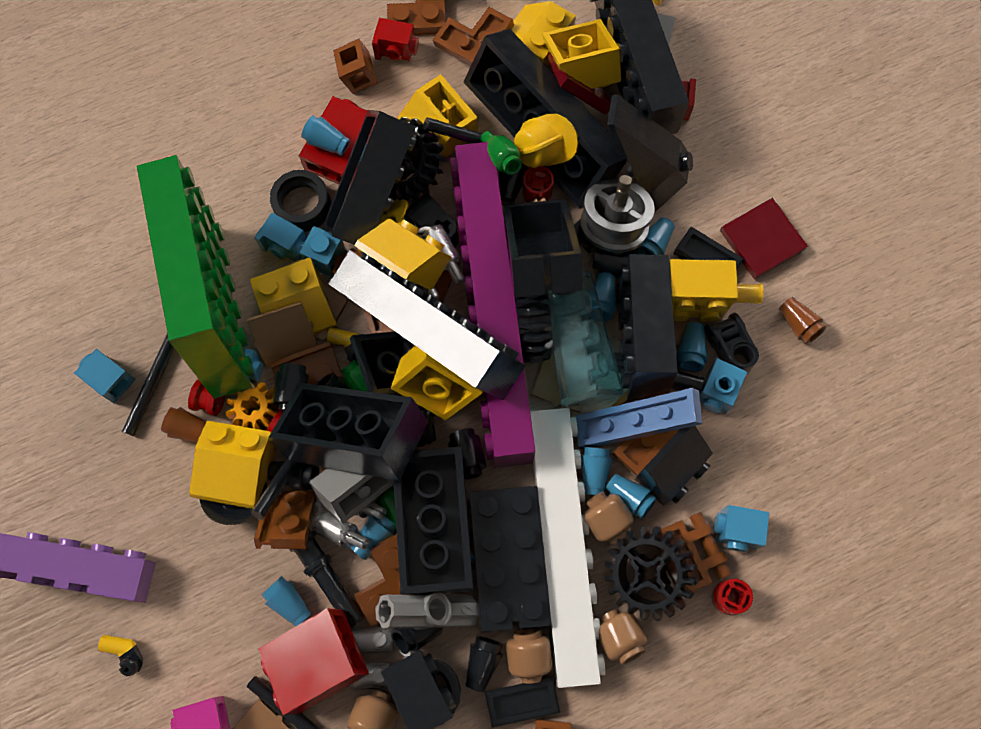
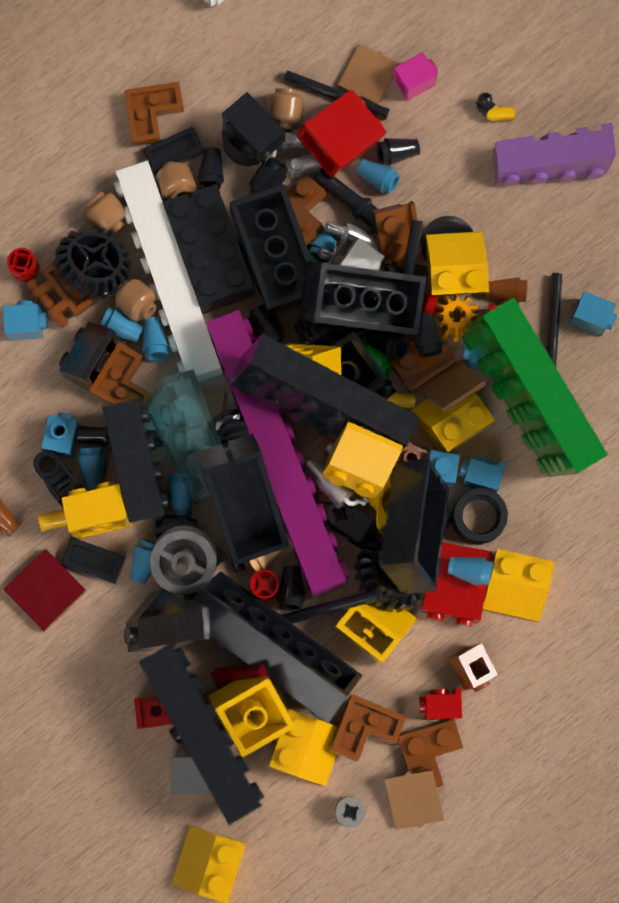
camera: 165 degrees right, 5 degrees up
light grey piece [375,592,480,630] -> none
green plant [481,131,522,175] -> none
yellow piece [514,114,579,168] -> none
medium blue plate [576,388,703,448] -> none
none -> black cone [377,138,420,166]
none -> yellow slope [483,549,555,622]

